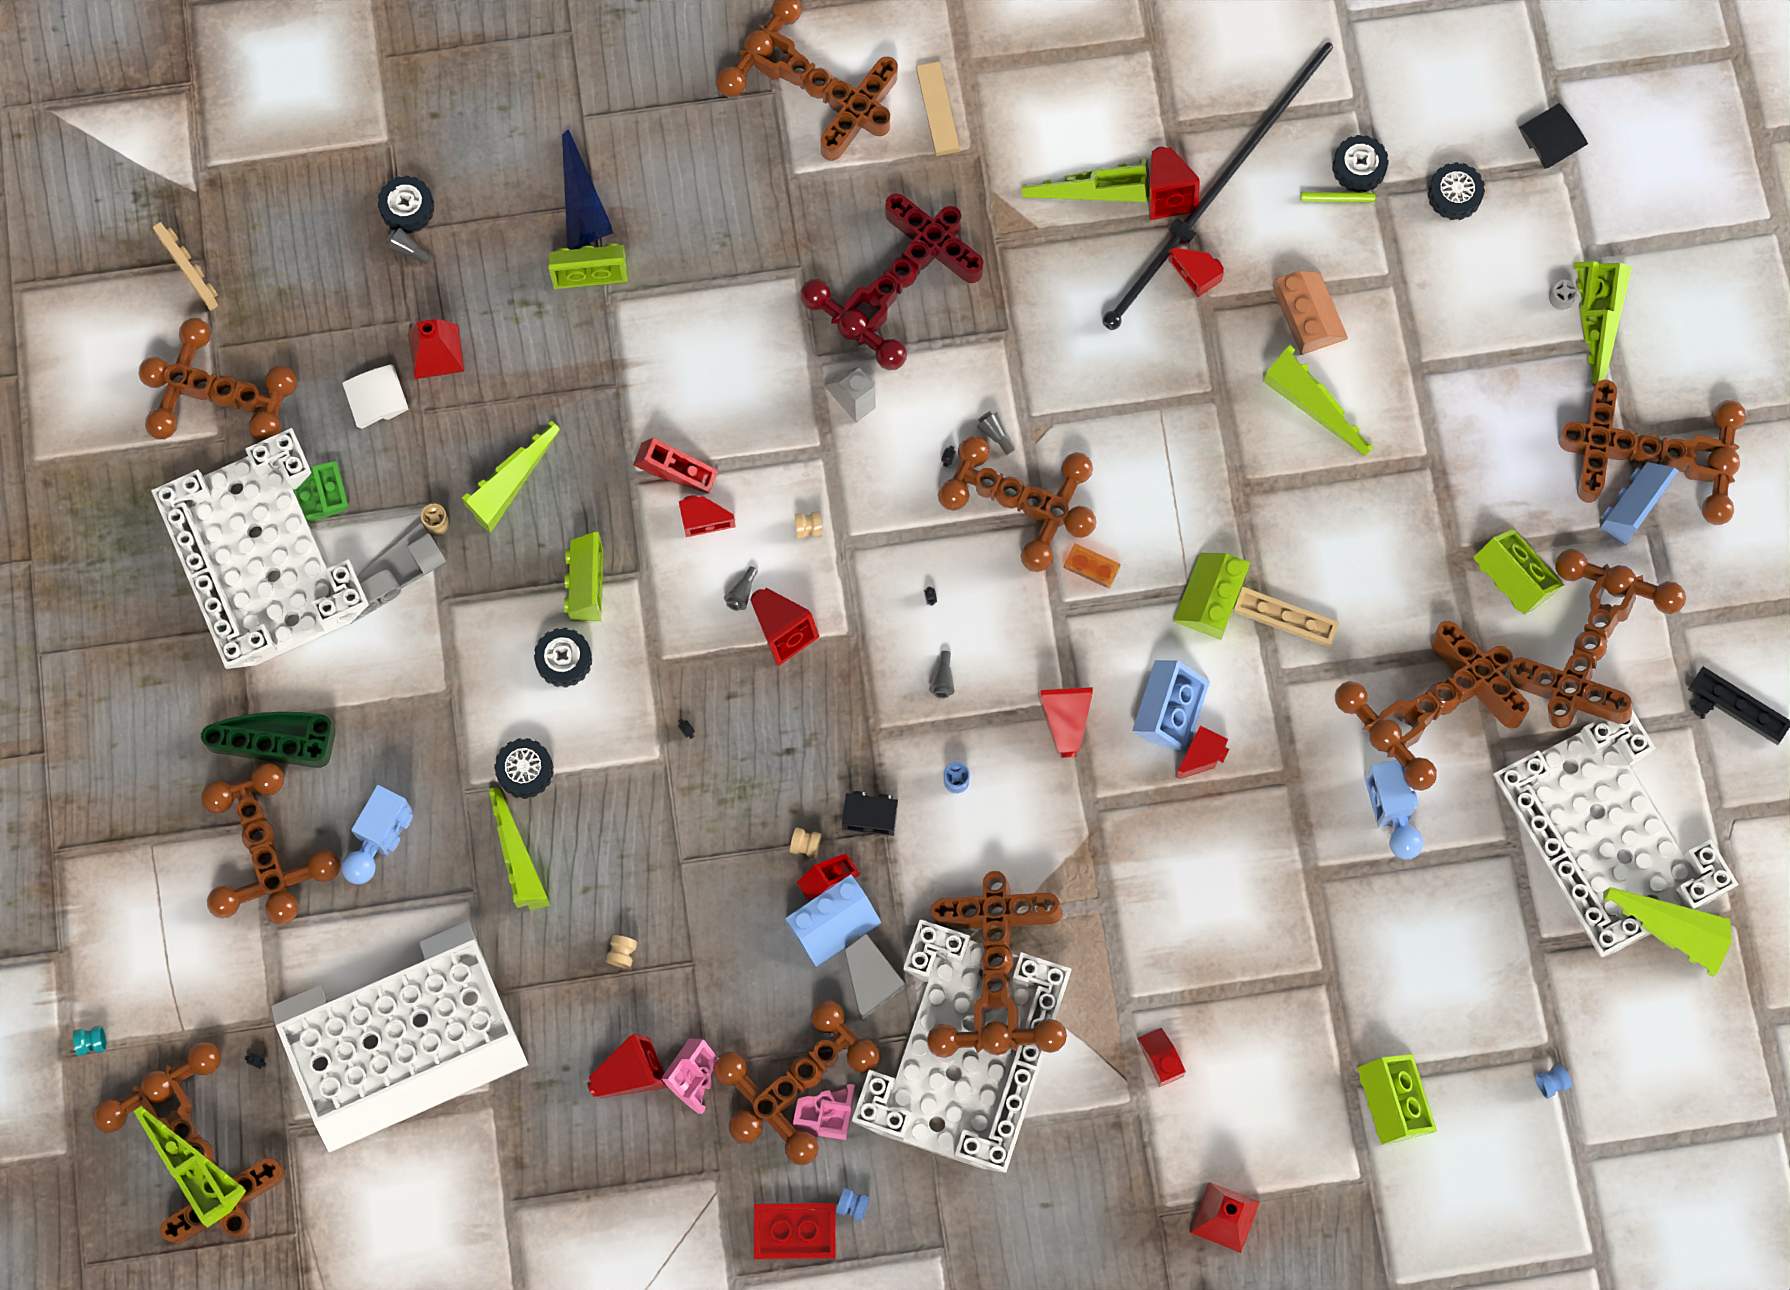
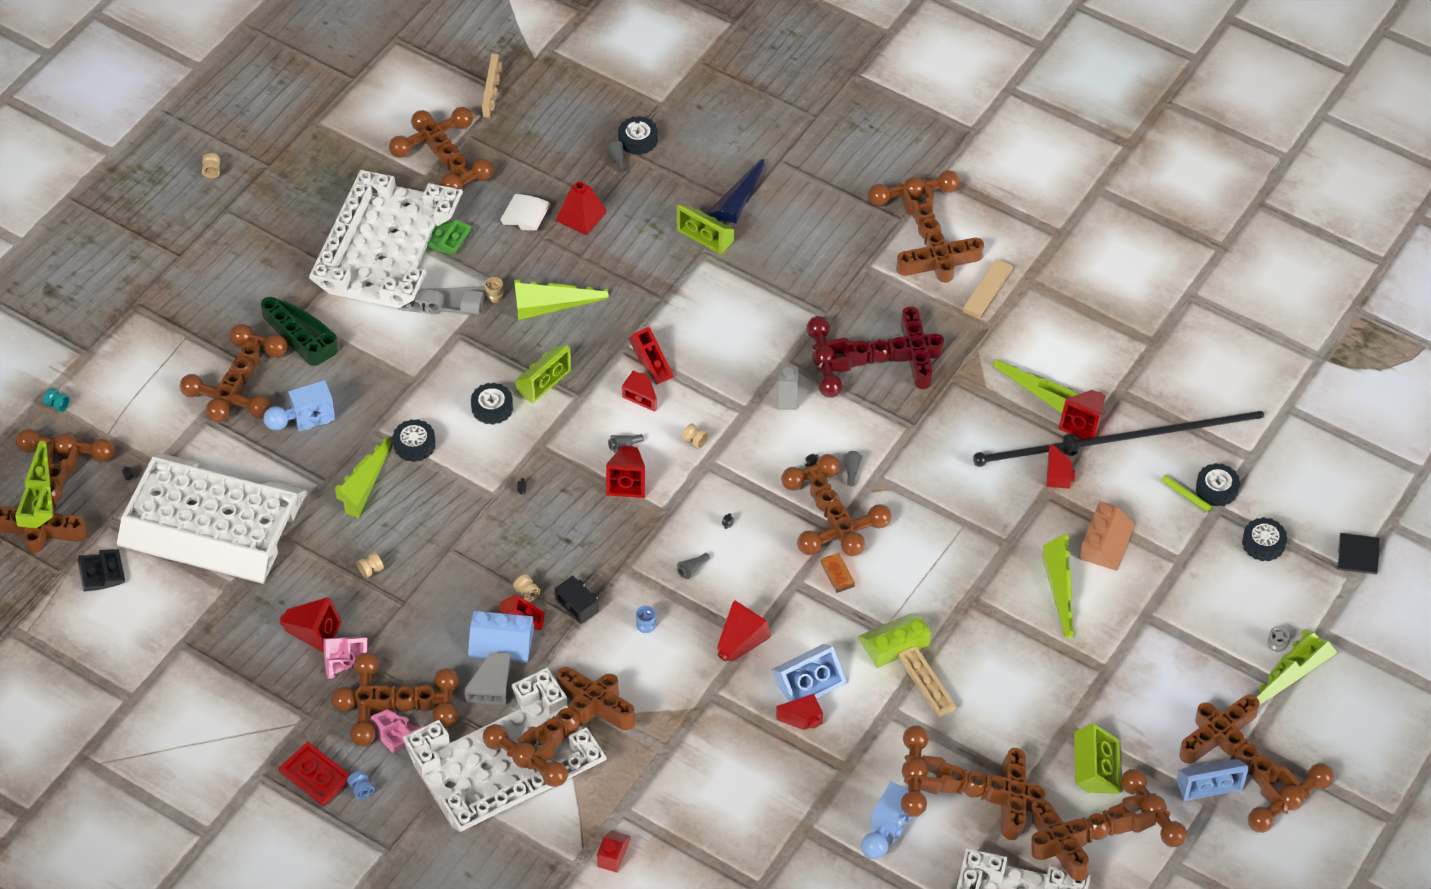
camera: 40 degrees right, 20 degrees down
none -> black slope [77,549,125,592]

